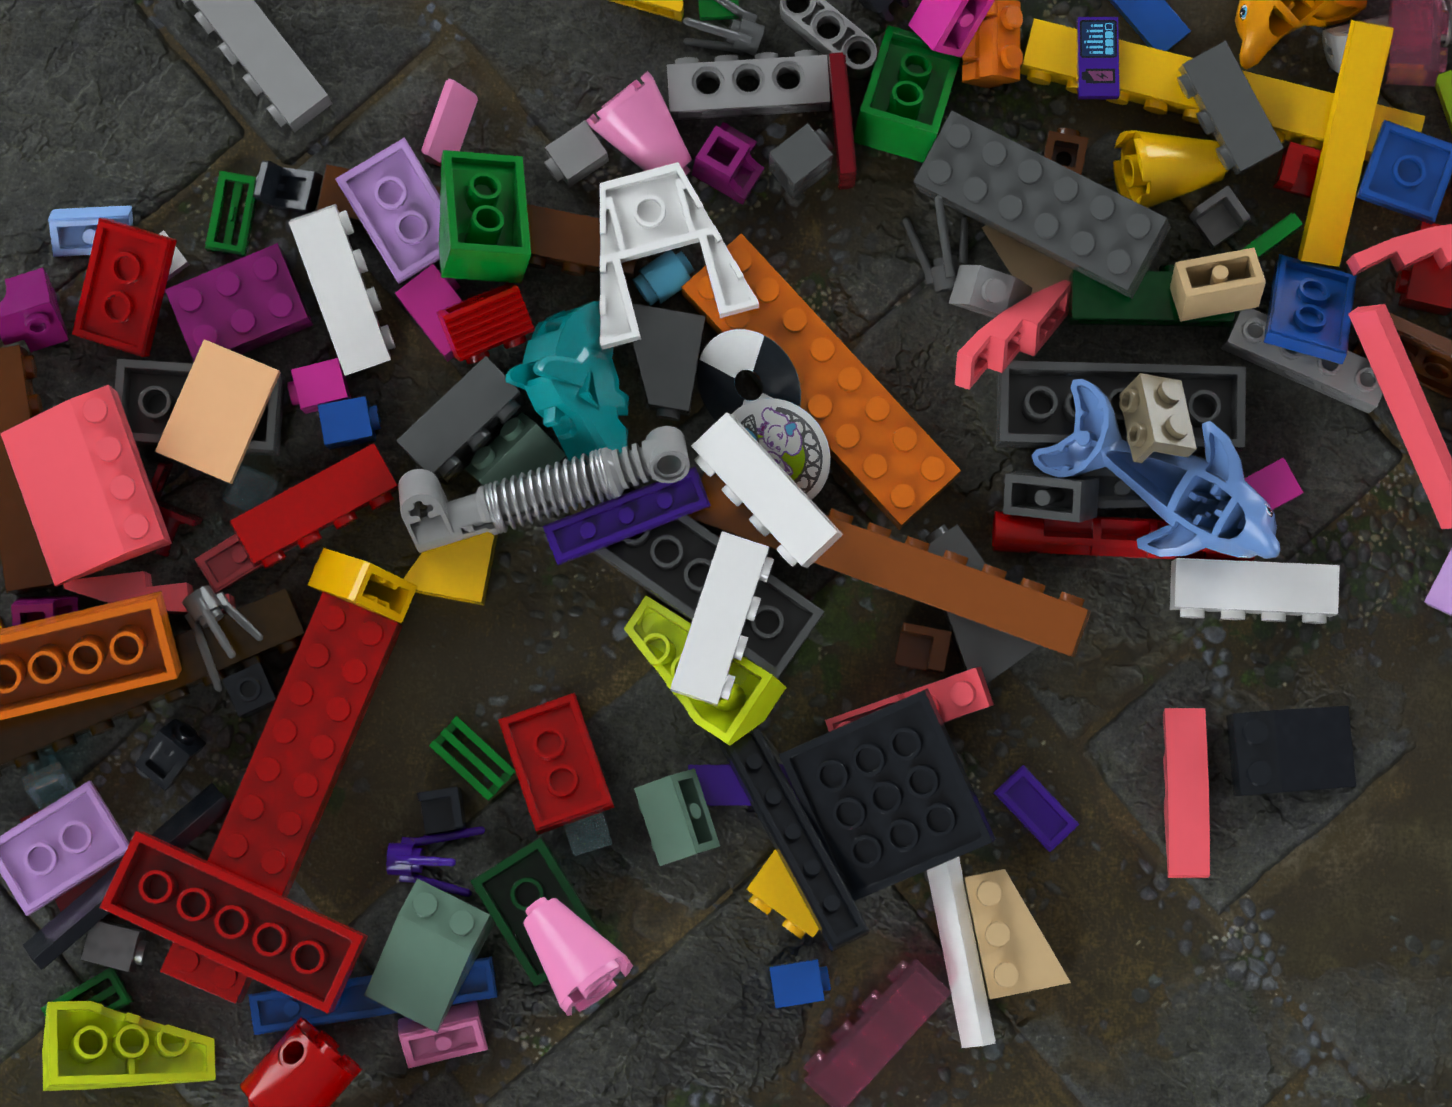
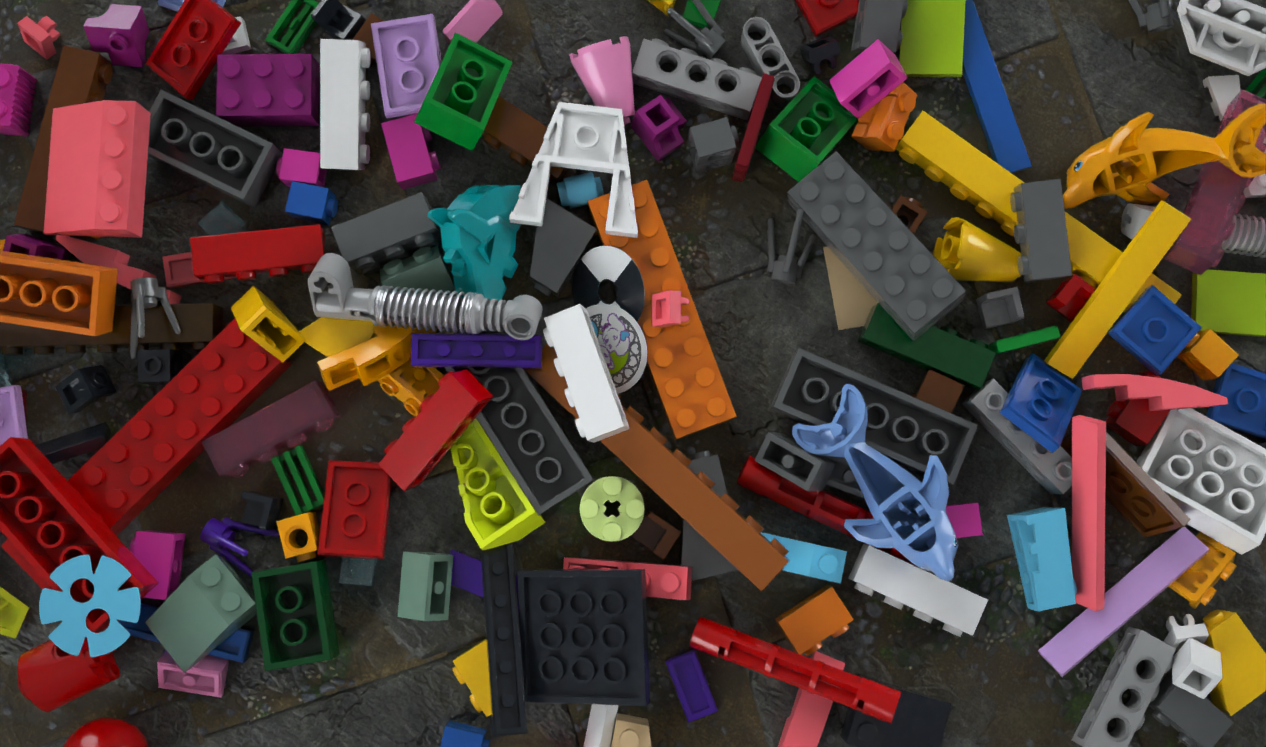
camera: 20 degrees right, 0 degrees up
dark red bracket [151,461,203,557] -> none
light nougat tile [155,339,281,484] -> none
red brick [436,282,535,364] -> none
bright pink cone [523,897,633,1016] -> none
light grey brick [544,120,609,188] -> none
white brick [670,531,774,706] -> none
light grey slope [949,265,1032,318] -> none
coral slope [955,280,1072,390] -> none
tile [1076,17,1120,100] -> none
dark tan bracket [1119,373,1197,463] -> none
tan brick [1170,247,1266,322] -> none
none -> medium azure piece [39,554,141,657]
none -> dark pink brick [130,530,186,600]
none -> clear pink brick [202,380,341,479]
none -> light orange brick [276,512,320,563]
none -> light orange slope [317,323,437,391]
none -> light orange bracket [378,358,444,416]
none -> red brick [379,369,493,491]
none -> yellowish green brick [579,476,645,542]
none -> coral tile [652,290,689,328]
none -> red piece [690,617,901,724]
none -> medium azure slope [761,532,847,584]
none -> orange brick [775,584,854,656]
none -> reddish brown panel [912,370,964,414]
none -> medium azure wedge [1007,507,1077,611]

